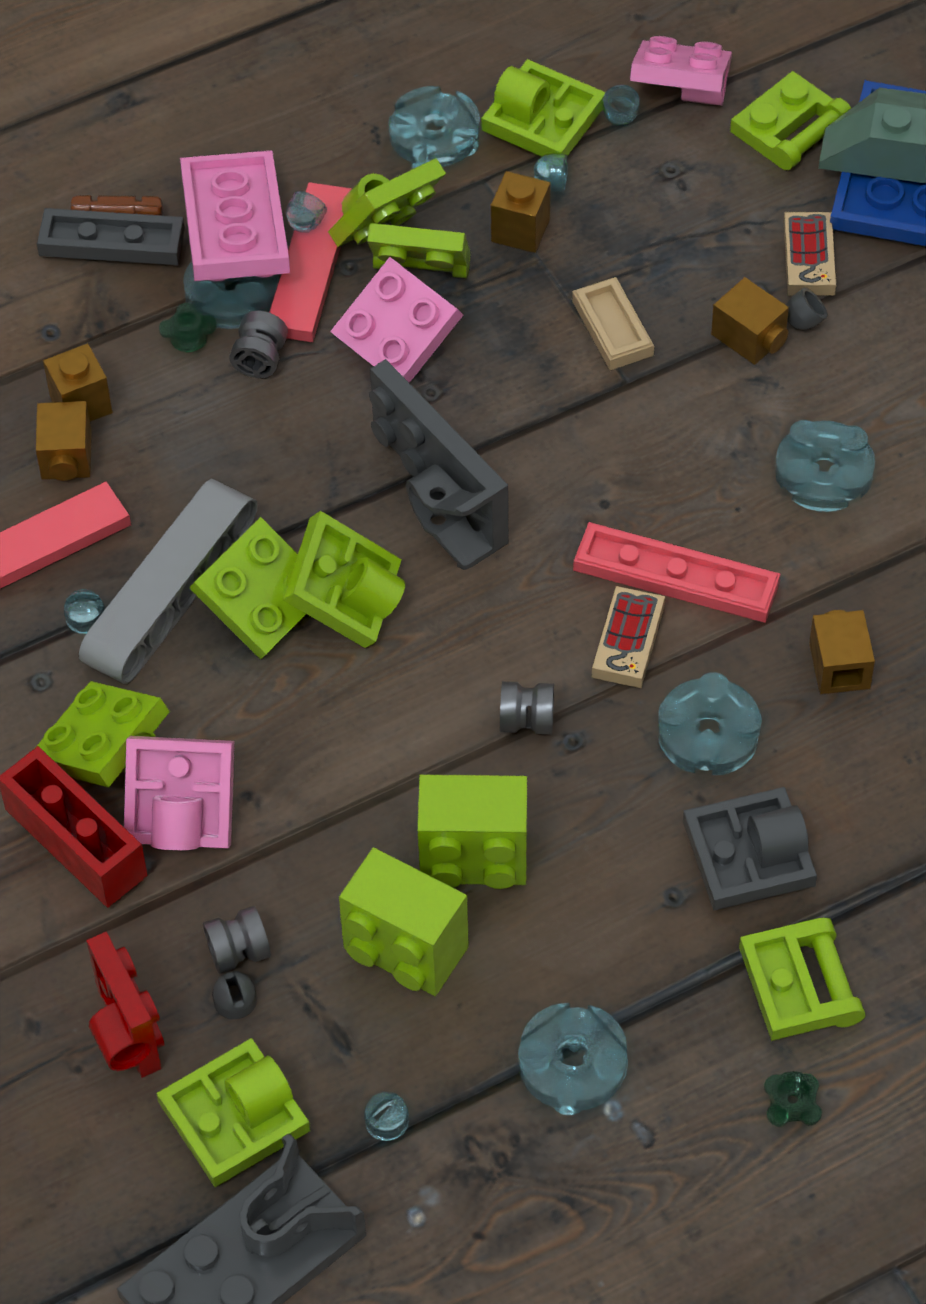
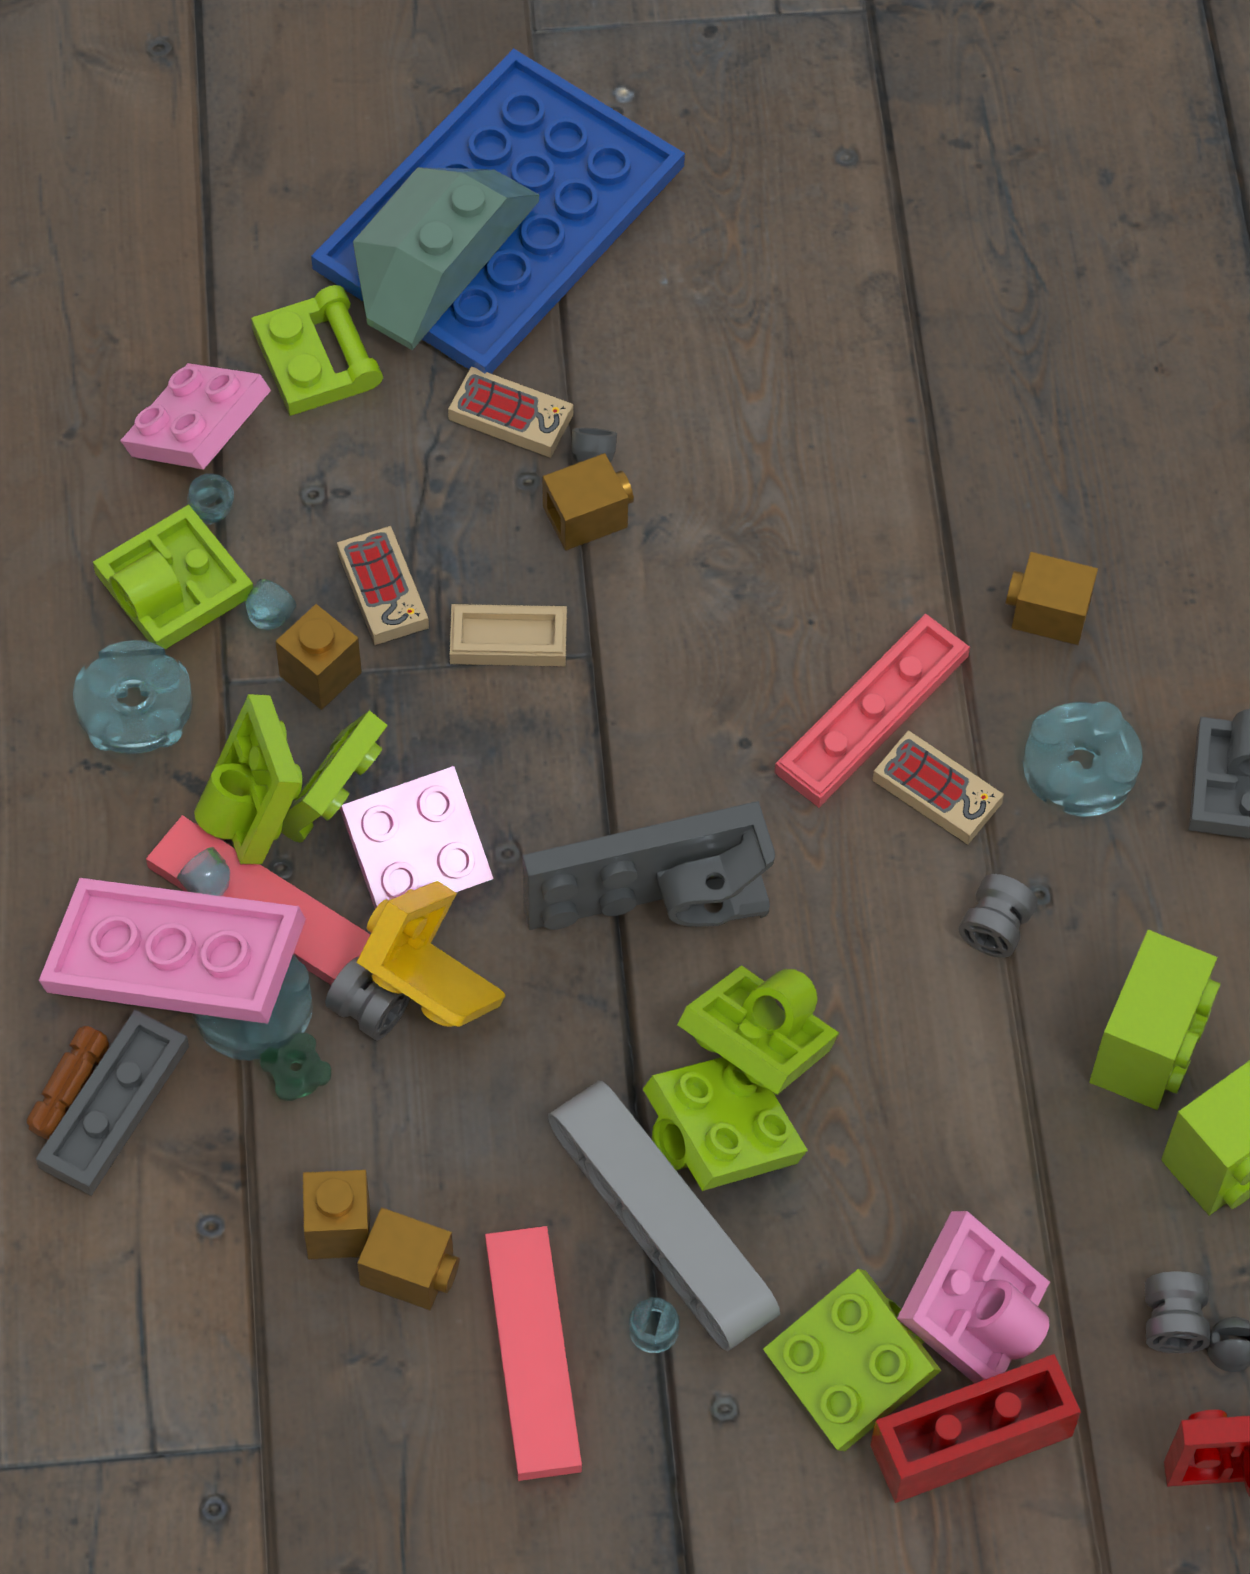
camera: 70 degrees left, 5 degrees up
clear light blue plate [775,420,875,512] -> none
none -> tile [337,526,429,645]
none -> yellow bracket [356,881,506,1027]

